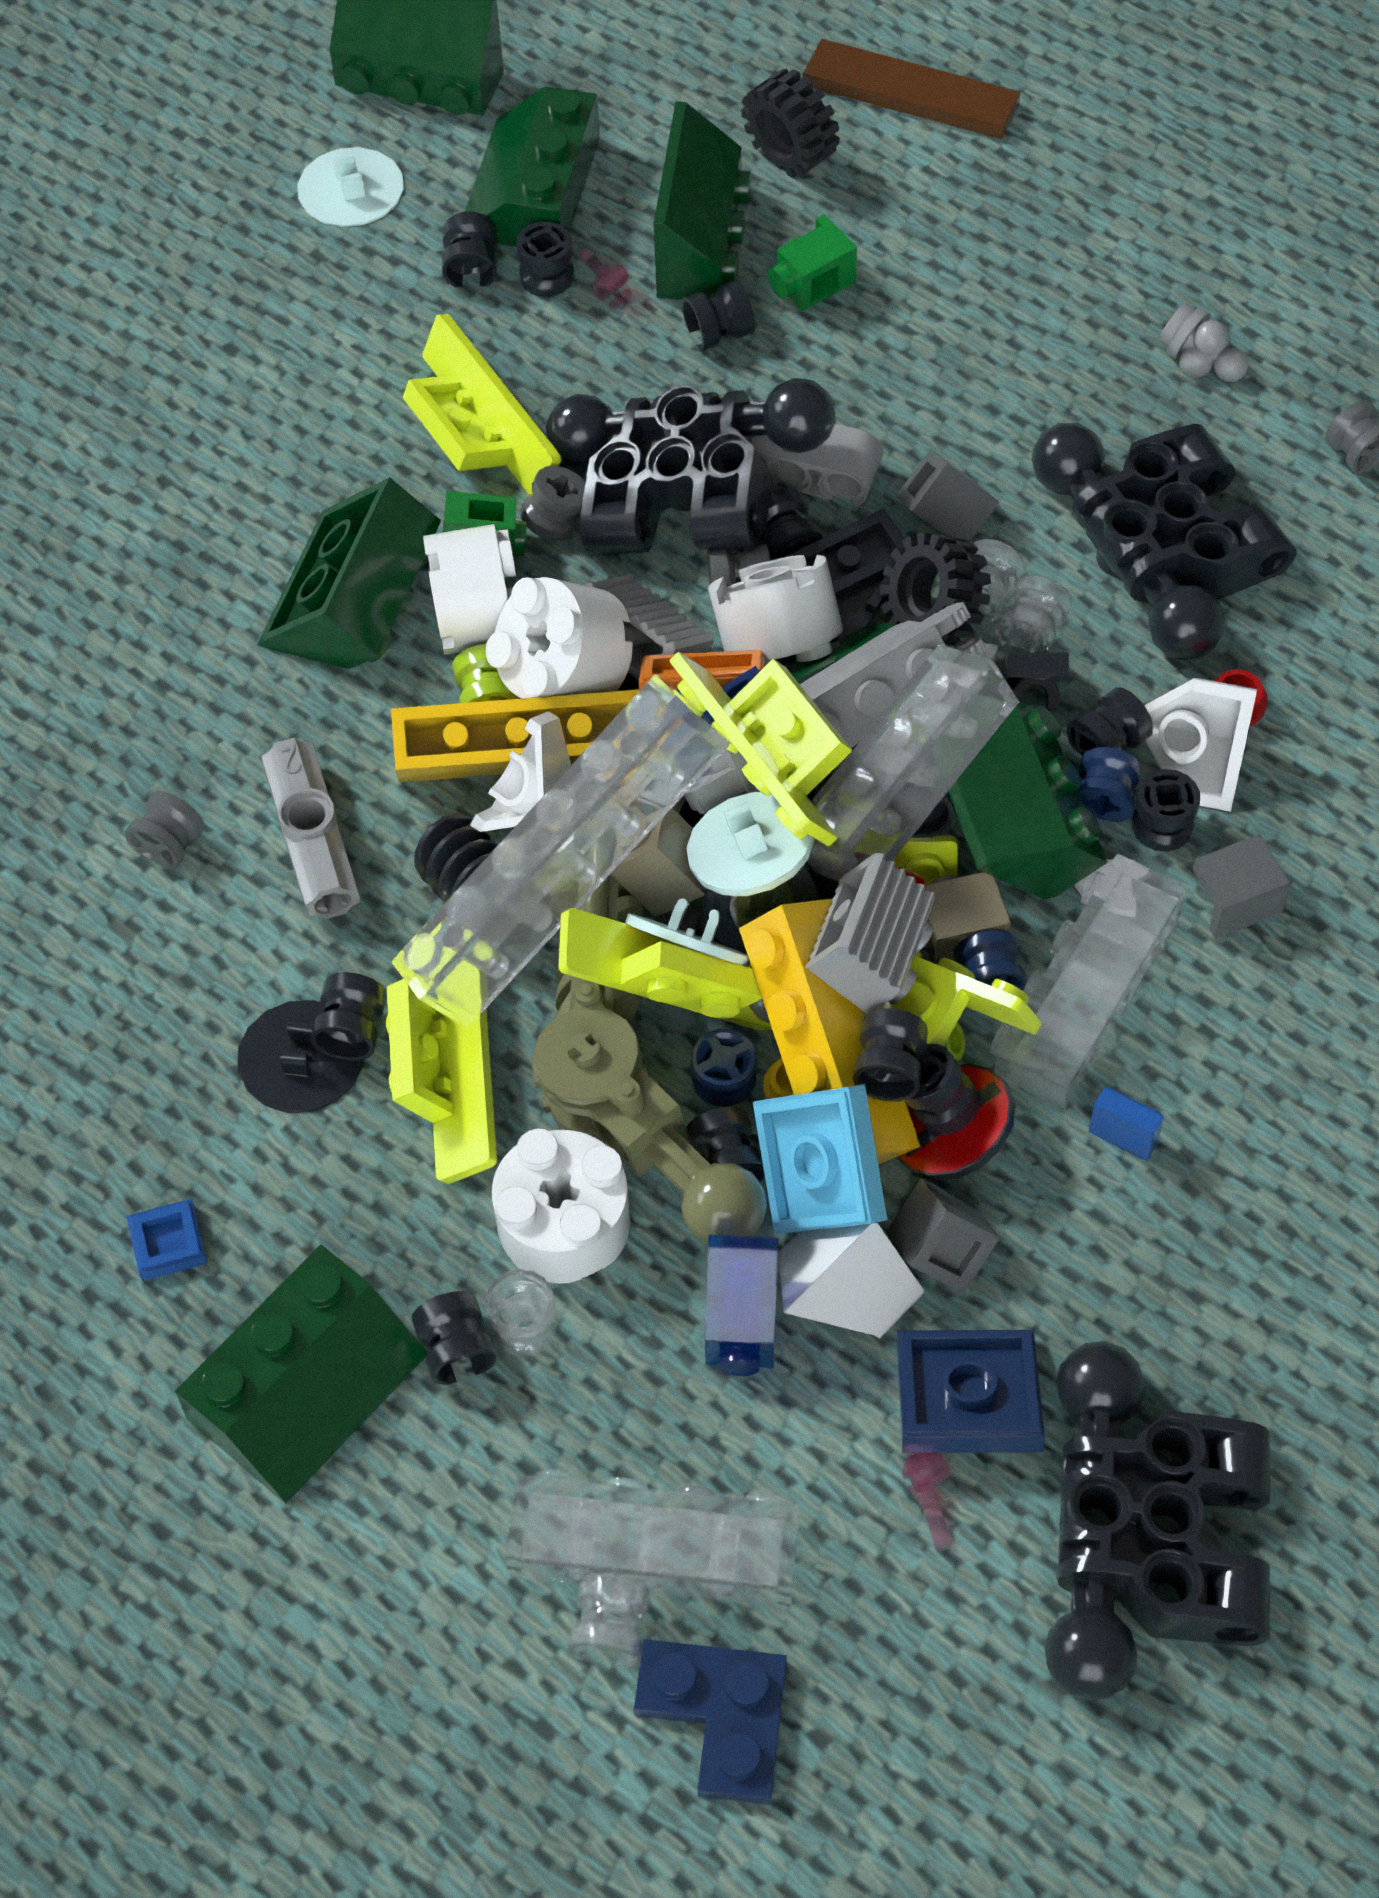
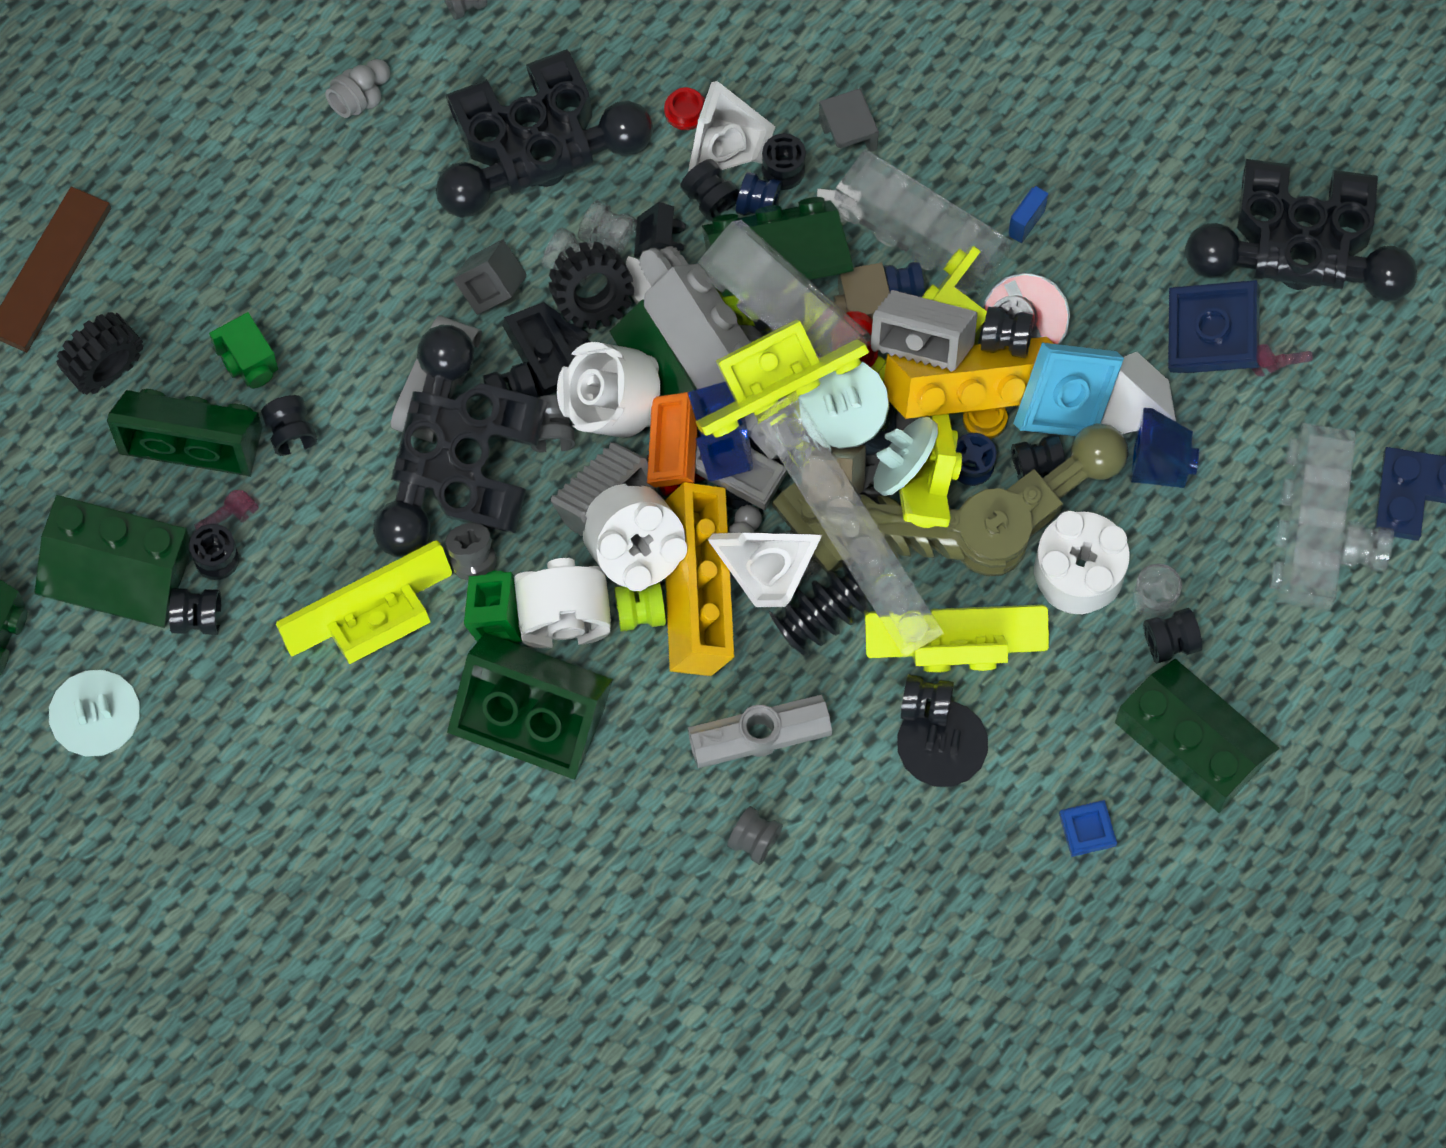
camera: 90 degrees left, 10 degrees up
dark grey panel [887,1178,1000,1293] -> none

